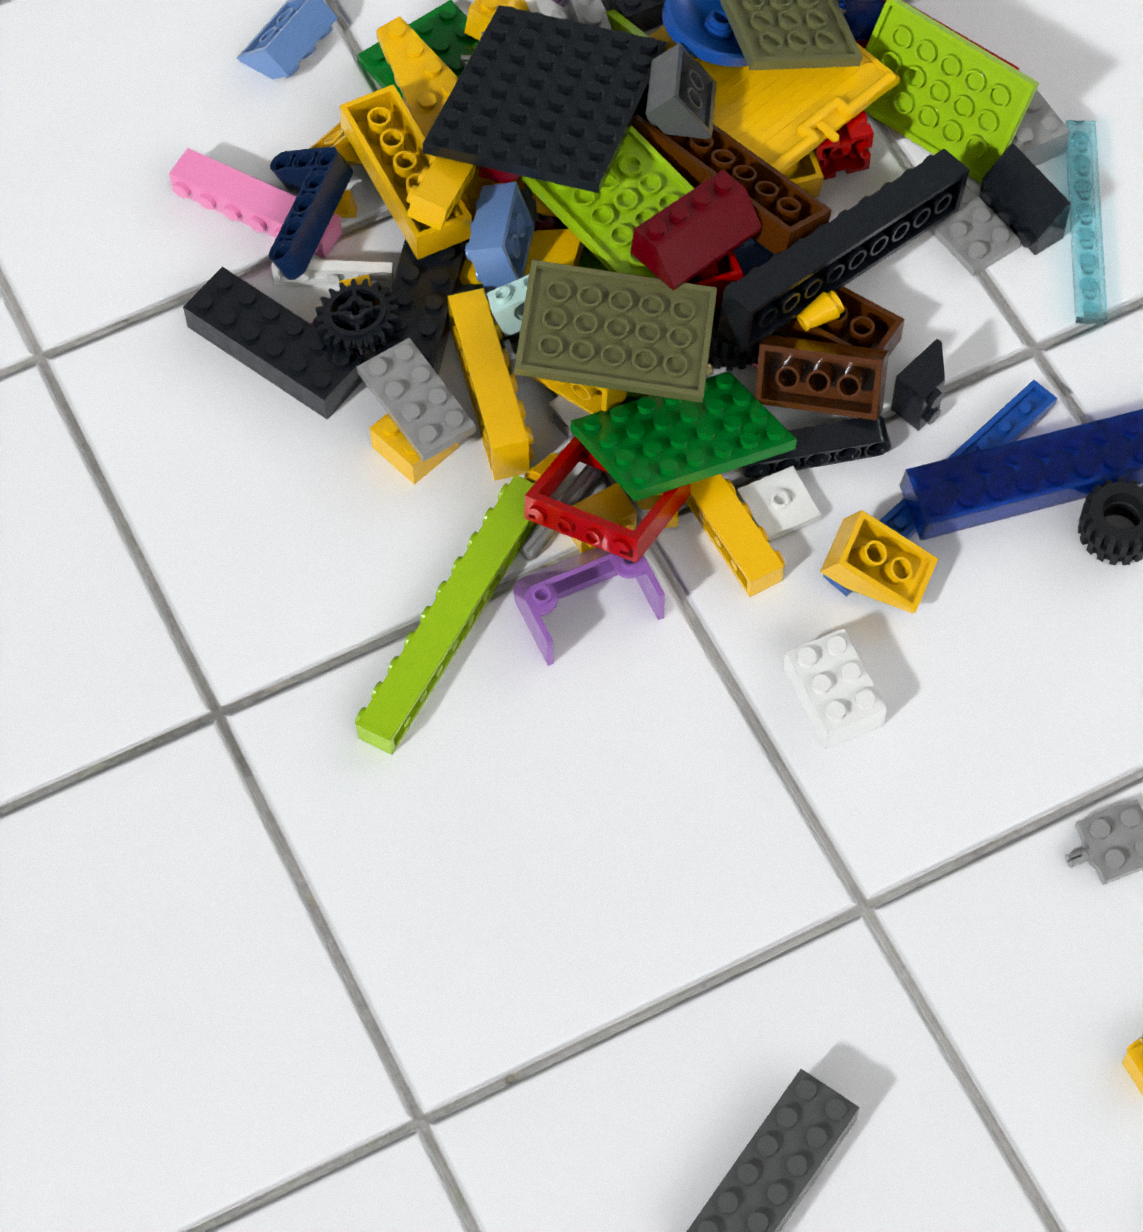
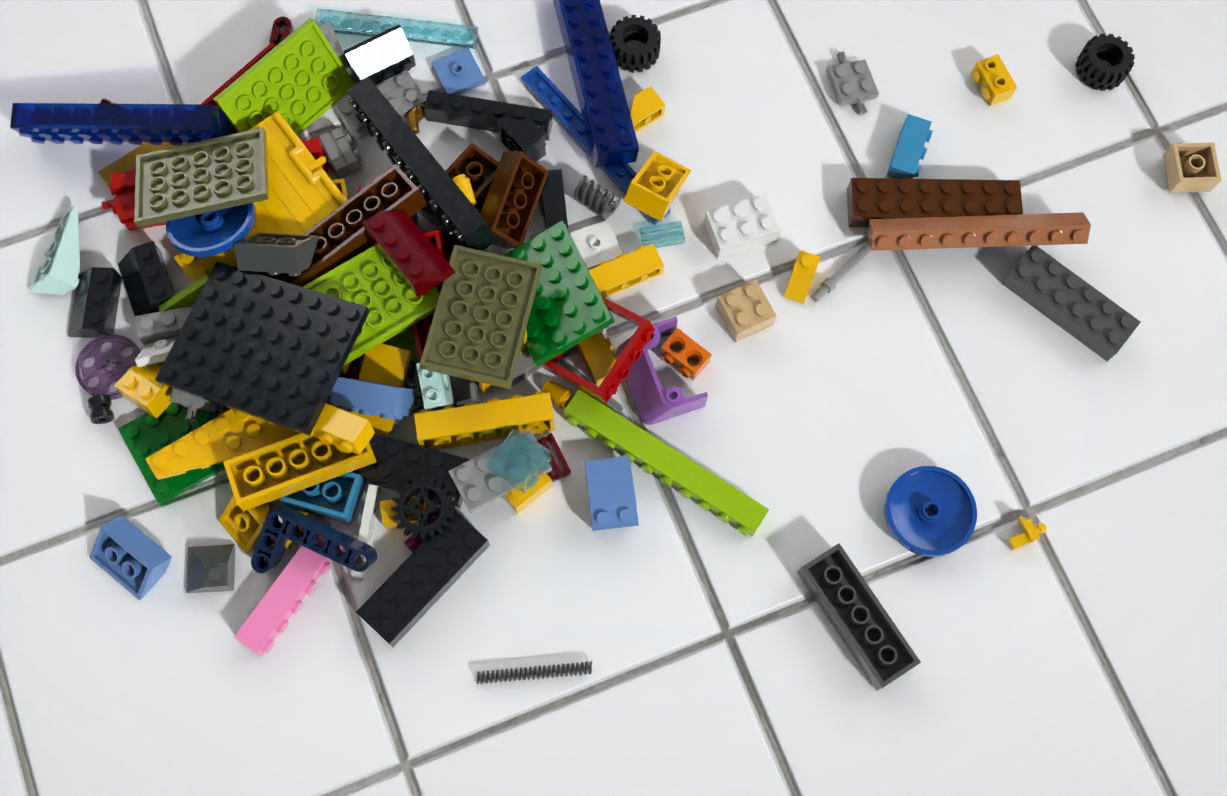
camera: 90 degrees left, 10 degrees up
none -> dark grey slope [186,544,235,593]
none -> dark red beam [269,17,293,45]
none -> dark azure brick [280,472,365,524]
none -> light grey brick [319,127,362,179]
none -> pearl gold arm [407,104,426,134]
none -> black brick [424,90,553,141]
none -> medium blue plate [431,47,486,95]
none -> dark grey piece [477,661,593,685]
none -> clear light blue plate [486,429,552,493]
none -> dark red tile [537,433,571,482]
none -> flat silver piece [573,175,621,219]
none -> medium blue slope [584,456,639,531]
none -> yellow slope [628,87,665,135]
none -> clear light blue tile [639,221,685,248]
none -> orange brick [660,328,712,381]
none -> tan brick [715,279,777,342]
none -> yellow slope [784,250,820,304]
none -> dark grey brick [797,543,921,691]
none -> light grey bar [811,242,872,302]
none -> reddish brown brick [847,178,1023,228]
none -> nougat brick [868,212,1091,251]
none -> blue dish [884,466,977,557]
none -> dark azure brick [886,114,933,179]
none -> yellow piece [1007,516,1047,551]

